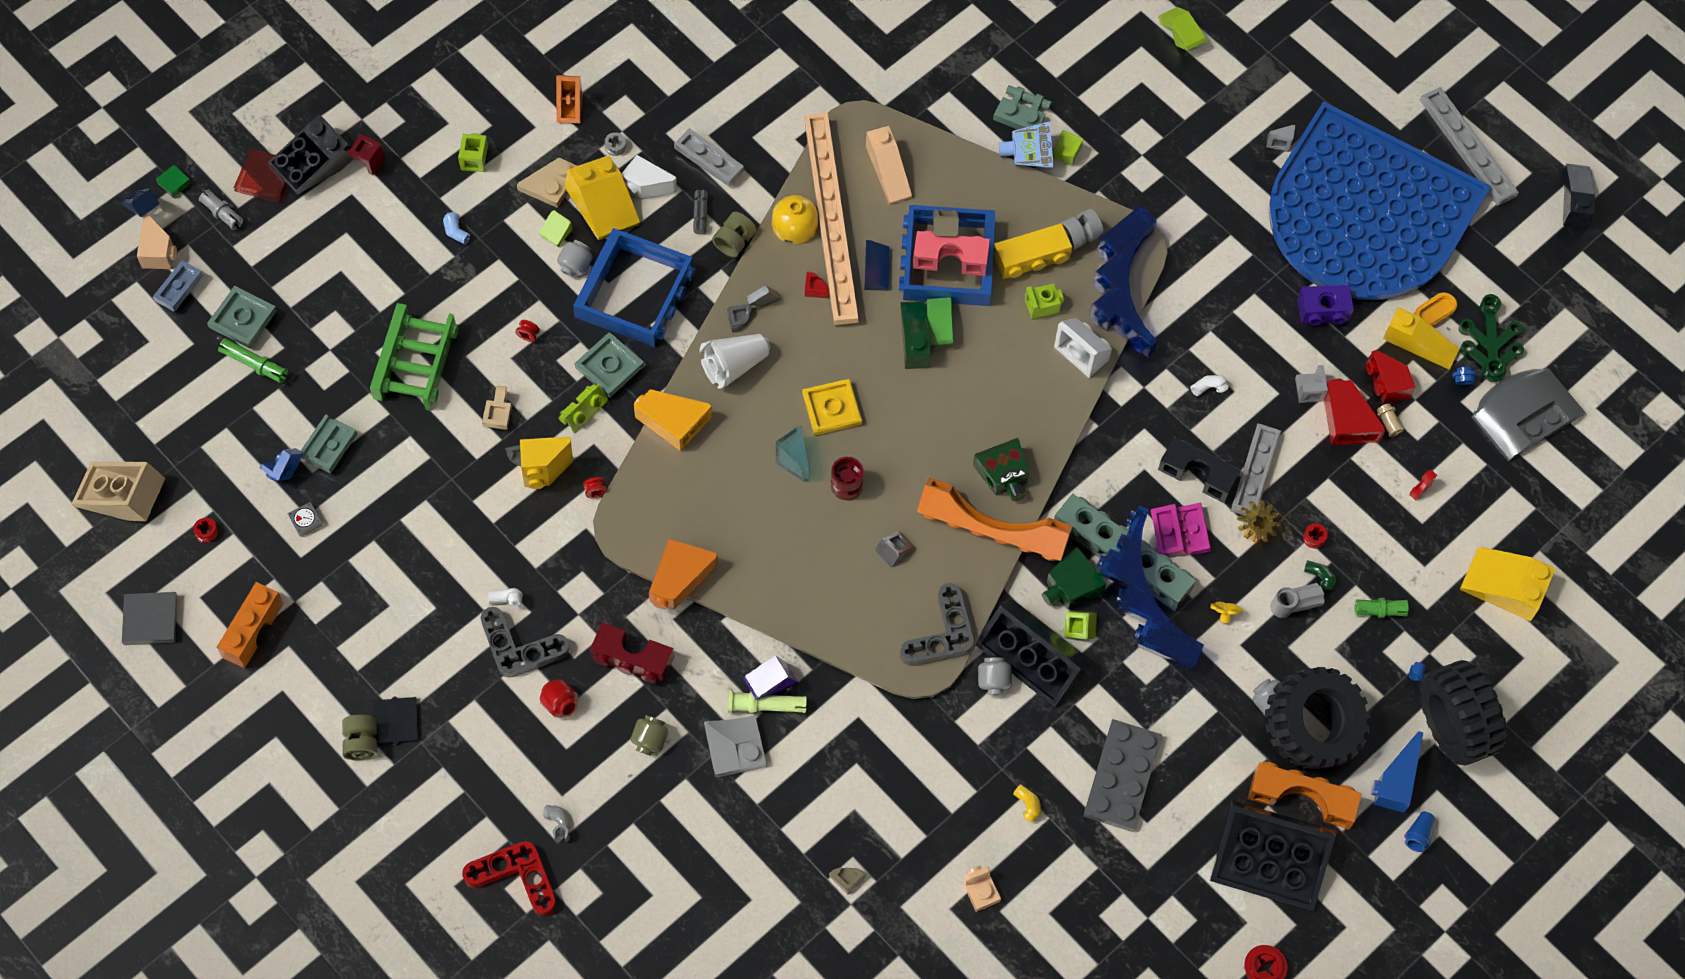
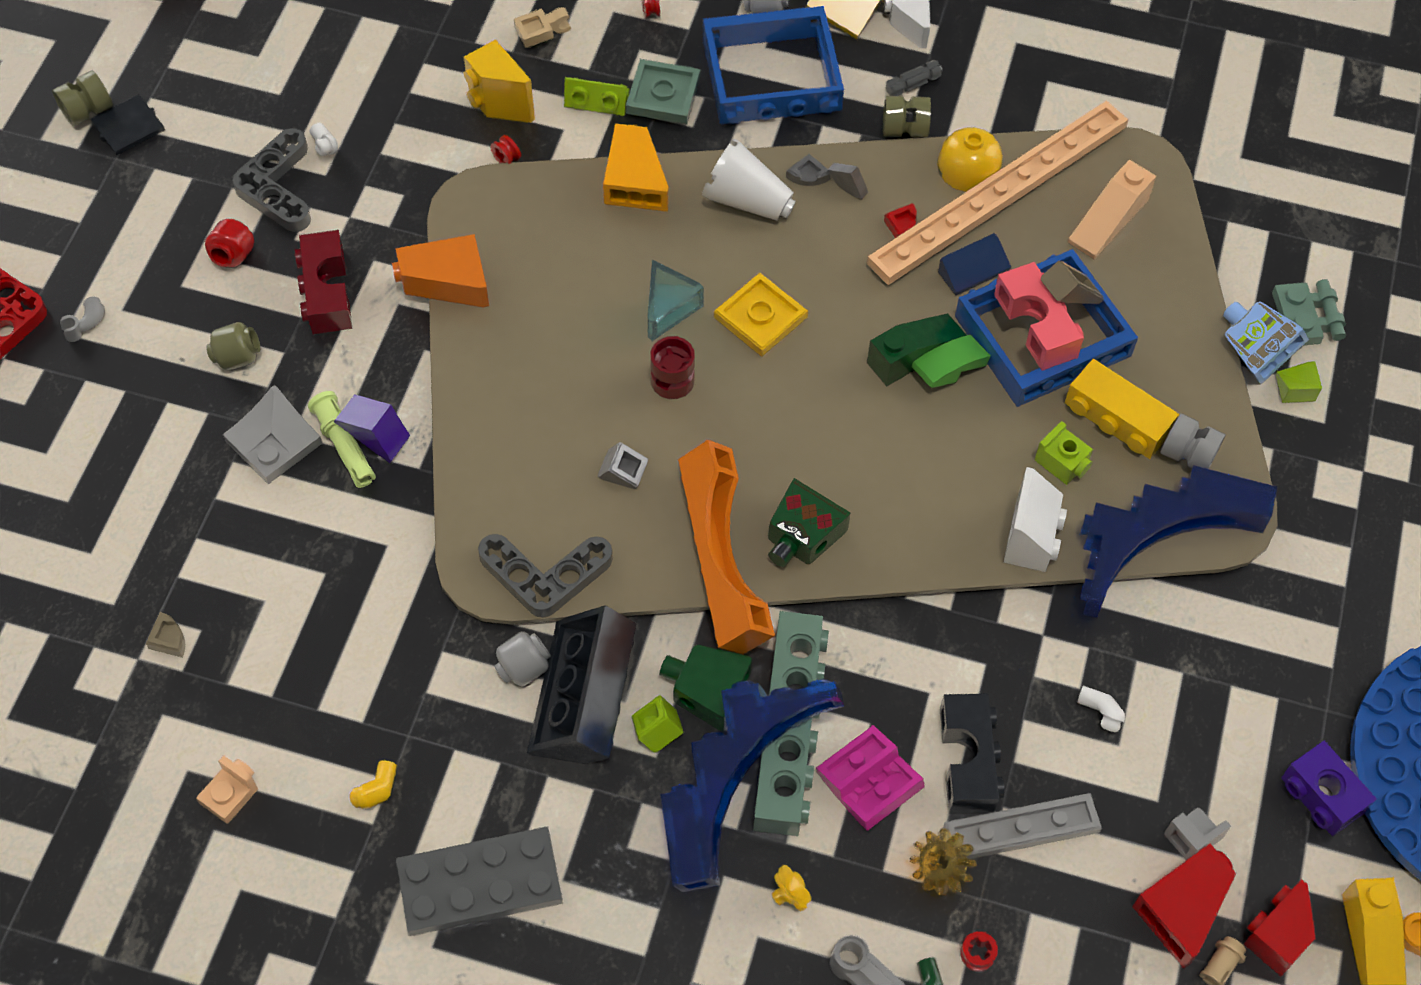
camera: 60 degrees right, 5 degrees down
light grey plate [674,128,744,186] -> none

